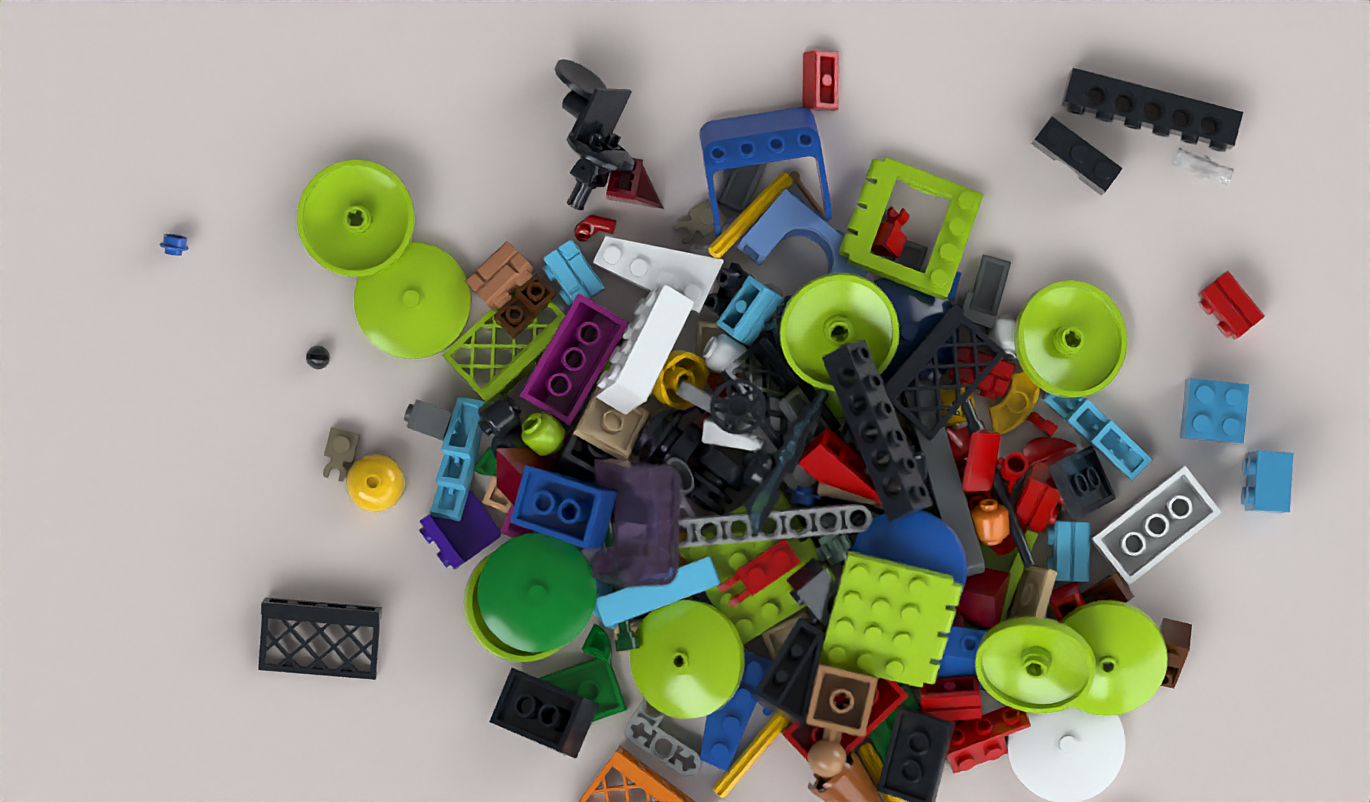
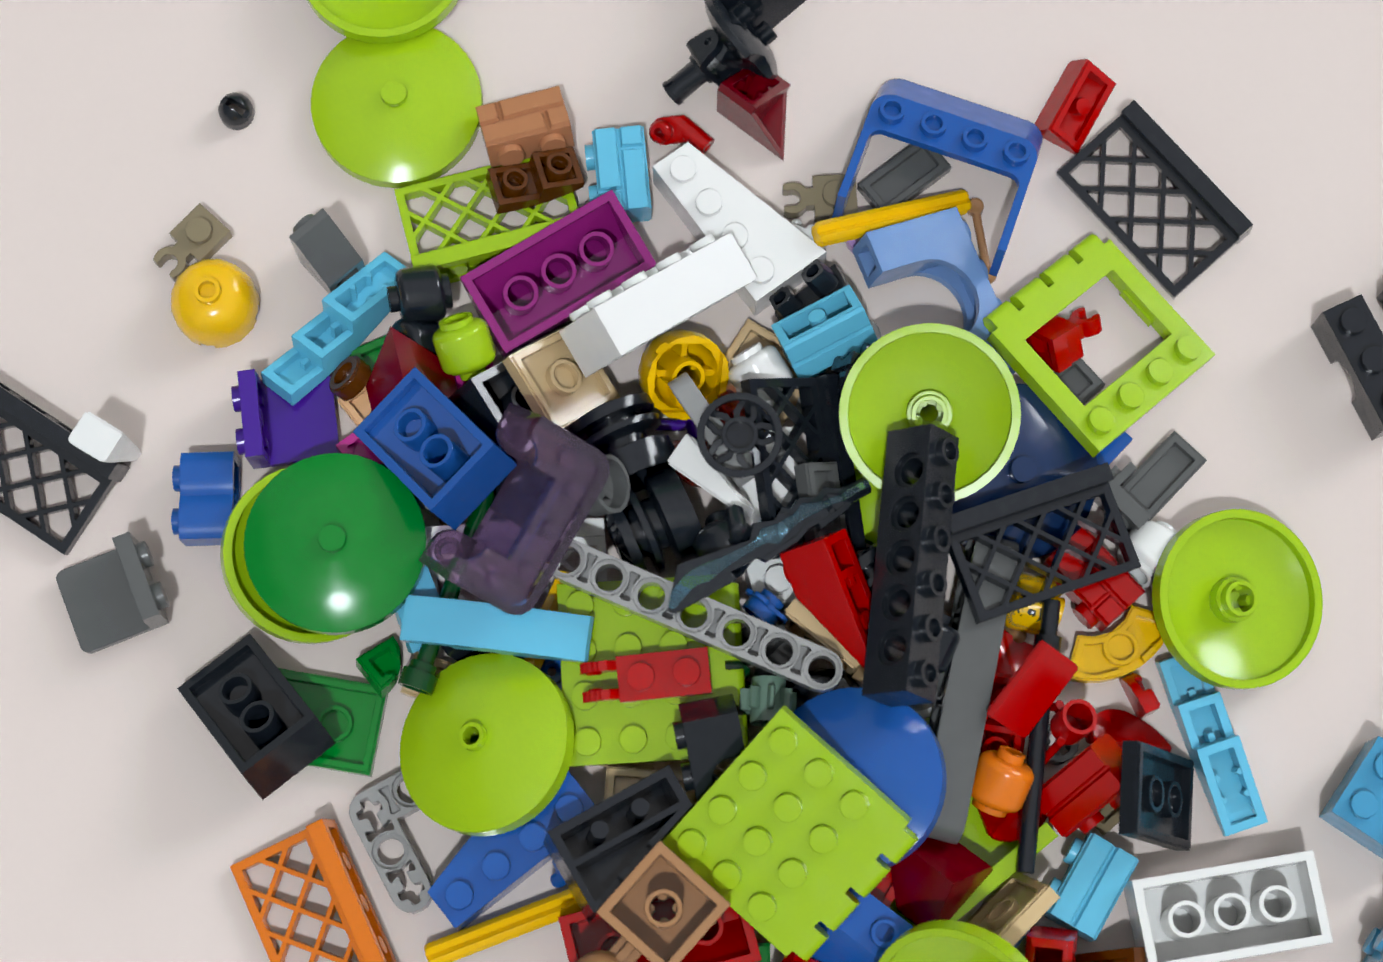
camera: 30 degrees right, 10 degrees down
none -> dark grey bracket [56,532,170,654]
none -> white slope [68,412,142,463]
none -> blue brick [171,451,241,546]
none -> reddish brown tile [329,356,371,401]
none -> black fence [1057,100,1253,299]

